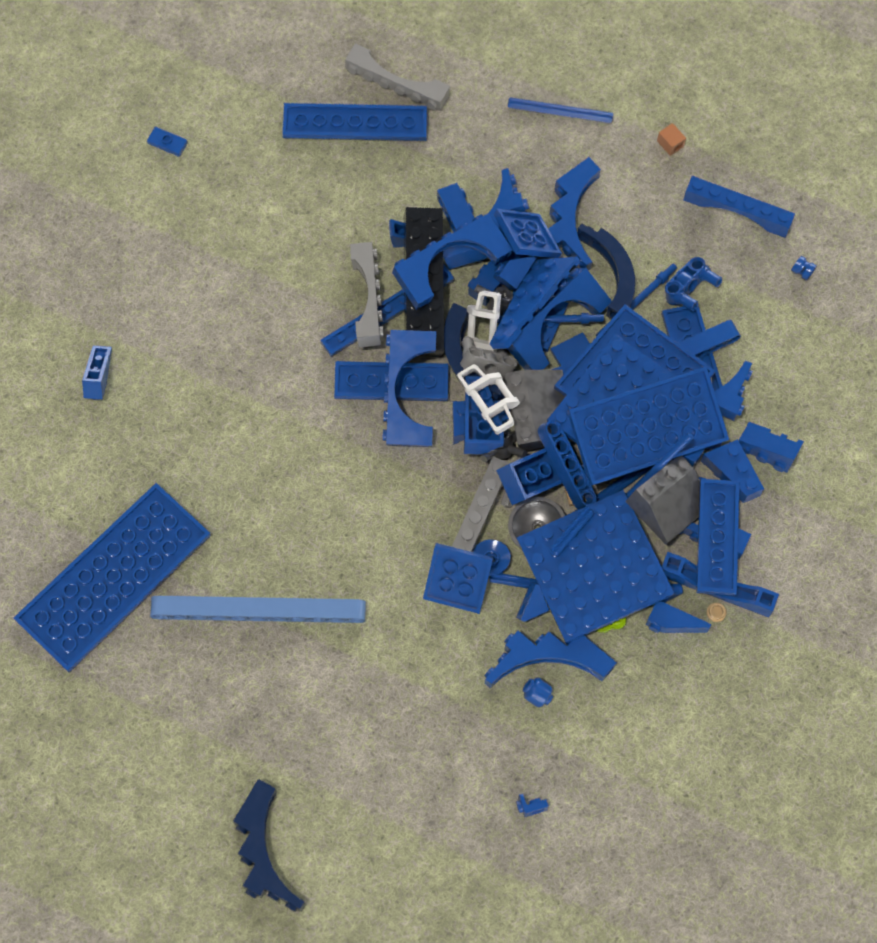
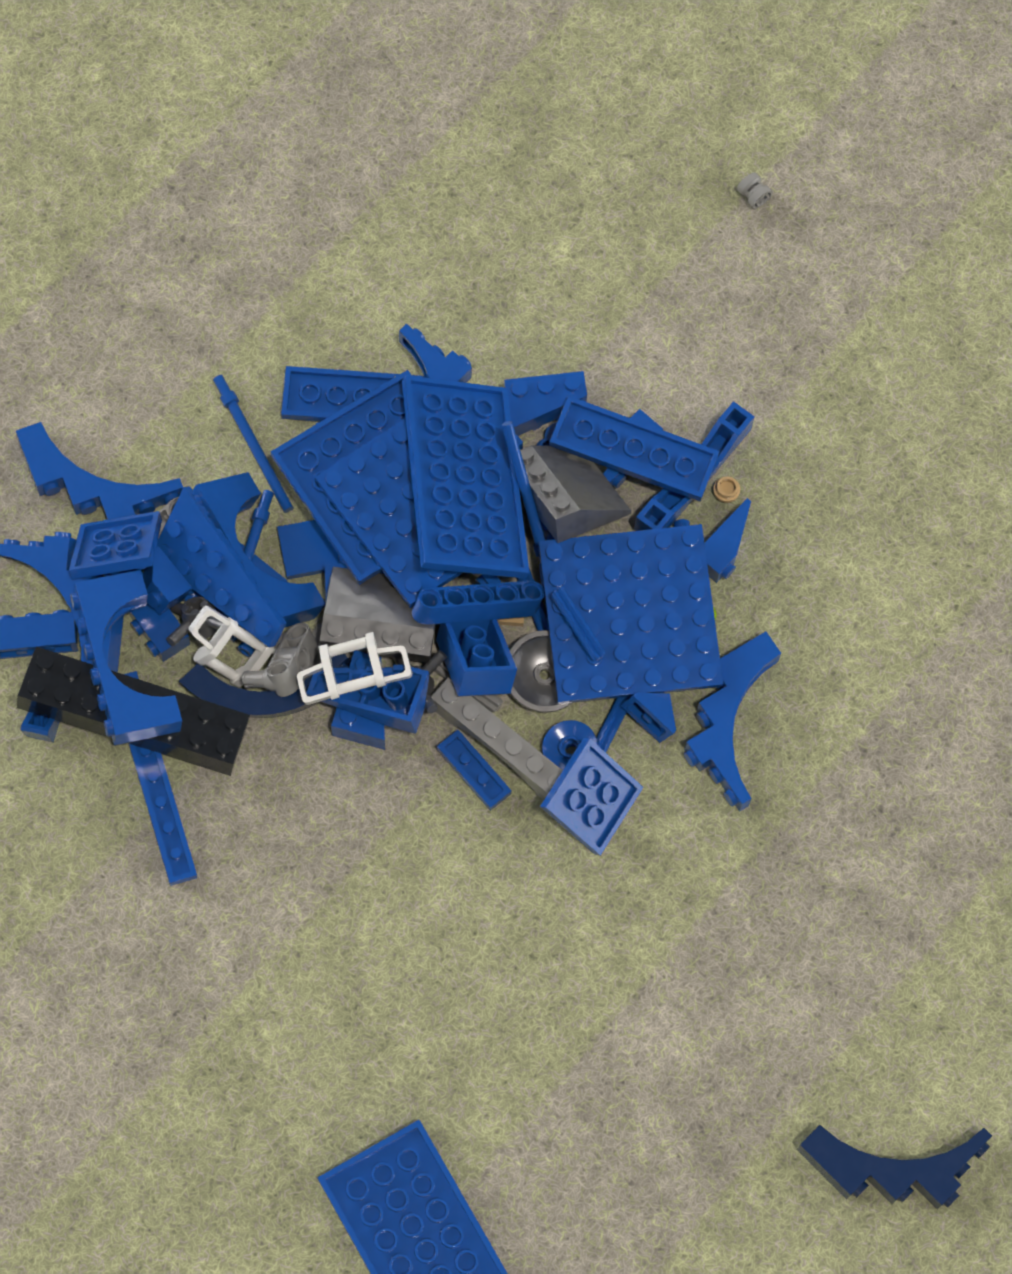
camera: 75 degrees left, 0 degrees up
blue slope [82,345,112,400] -> none
medium blue beam [150,596,366,623] -> none
blue plate [334,361,448,401] -> none
light grey arch [350,242,384,347] -> none
blue arch [383,330,436,447] -> none
blue bracket [516,794,549,818] -> none
blue head [522,677,553,707] -> none
dark blue arch [577,223,635,319] -> none
nougat panel [657,123,686,156] -> none
blue piece [665,257,723,312] -> none
blue beam [679,320,741,358] -> none
blue arch [683,176,795,238] -> none
blue wedge [739,422,804,473] -> none
blue wheel [791,255,817,281] -> none
none -> blue plate [437,730,512,811]

